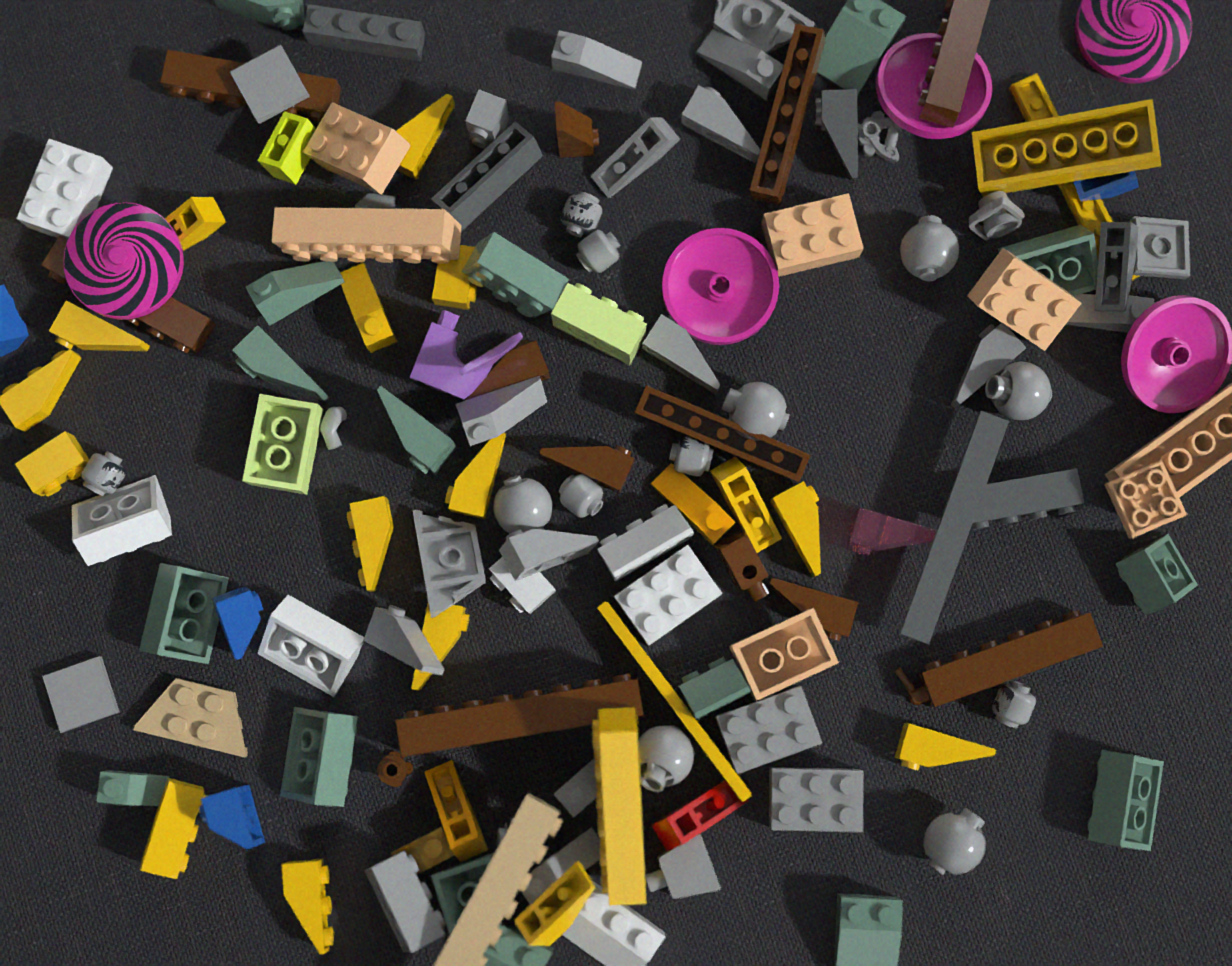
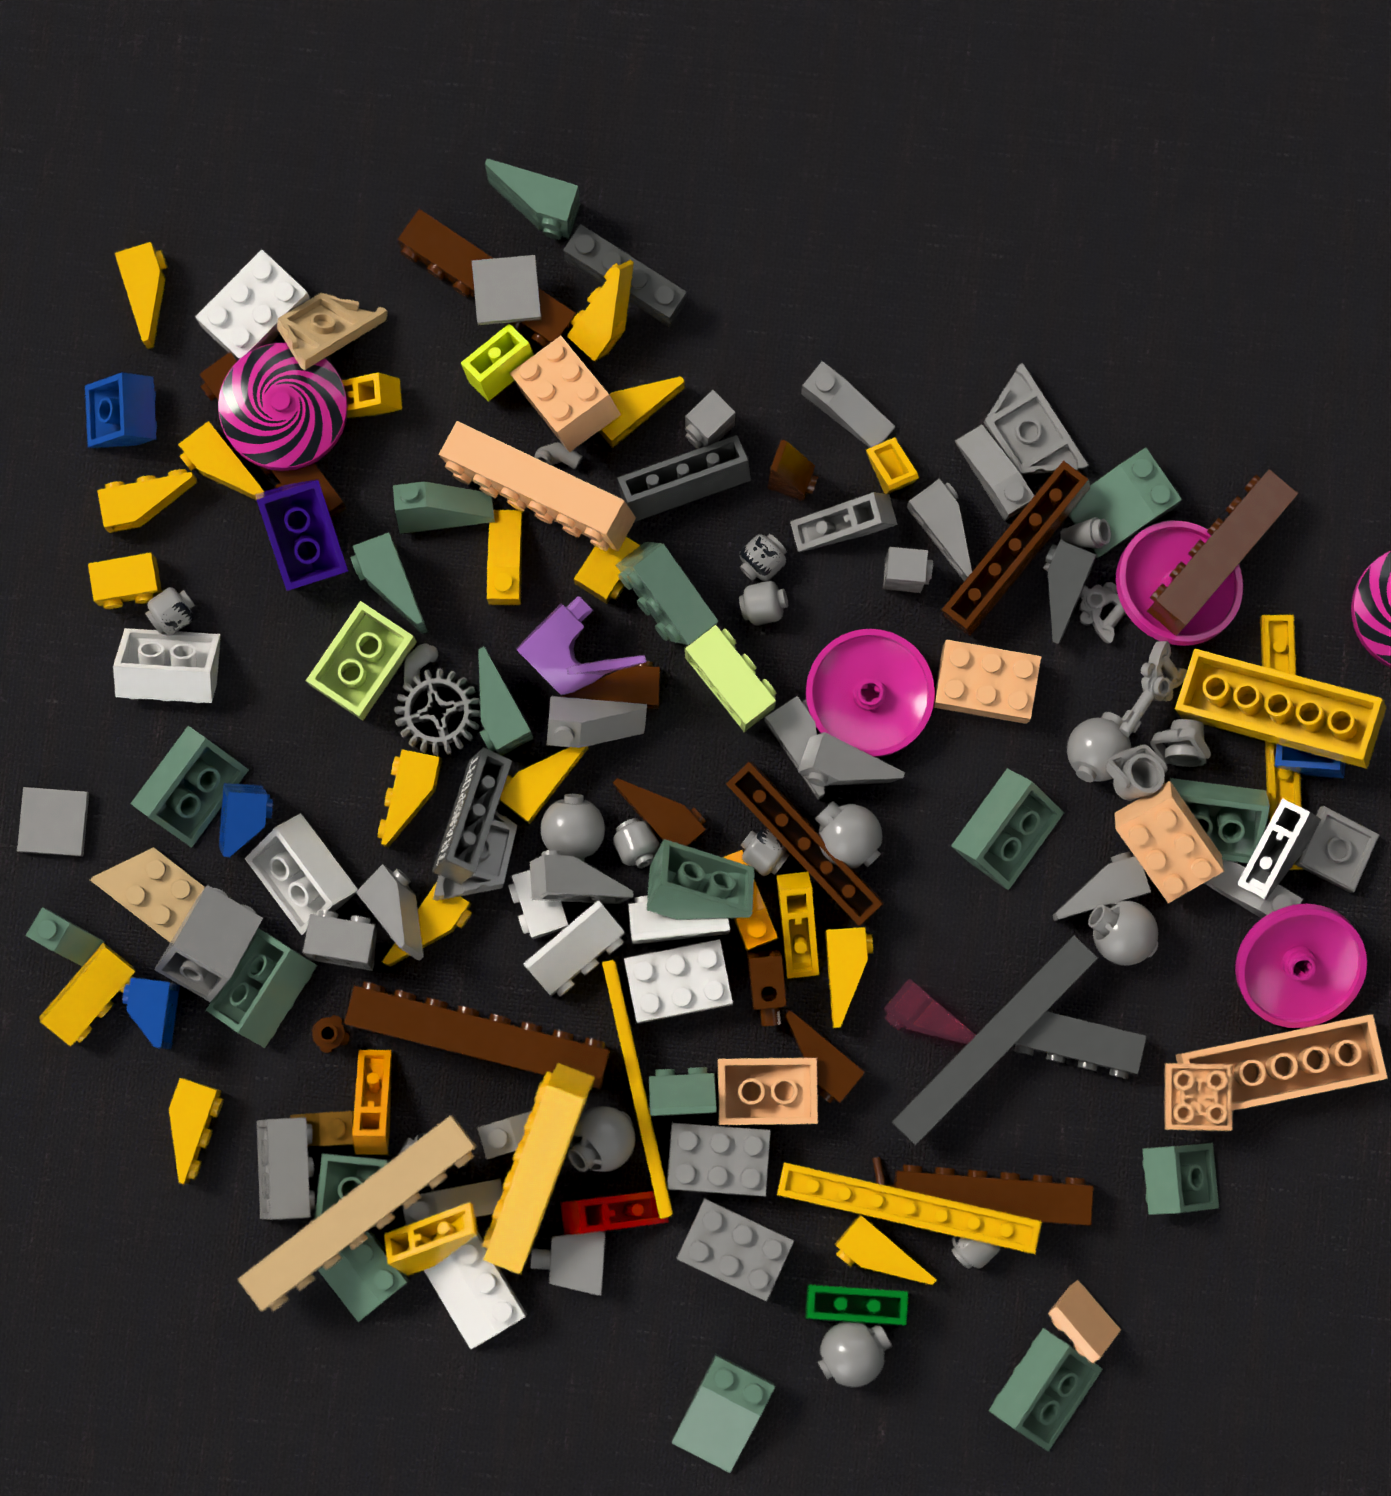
camera: 20 degrees right, 0 degrees up
none -> light grey slope [154,885,263,1002]
none -> dark purple slope [255,479,348,591]
none -> tan wing [277,293,387,370]
none -> light grey slope [303,910,377,971]
none -> light grey gear [394,669,481,756]
none -> dark grey brick [432,748,512,885]
none -> white slope [524,900,625,997]
none -> yellow slope [567,260,634,361]
none -> sand green slope [647,839,754,920]
none -> yellow tile [777,1163,1042,1254]
none -> light grey slope [798,732,905,786]
none -> green brick [805,1285,908,1325]
none -> yellow slope [866,437,919,494]
none -> light grey brick [883,547,933,593]
none -> sand green slope [951,768,1064,890]
none -> light nougat tile [1049,1280,1121,1364]
none -> light grey cone [1061,517,1111,548]
none -> light grey piece [1106,745,1167,801]
none -> light grey piece [1118,641,1187,737]

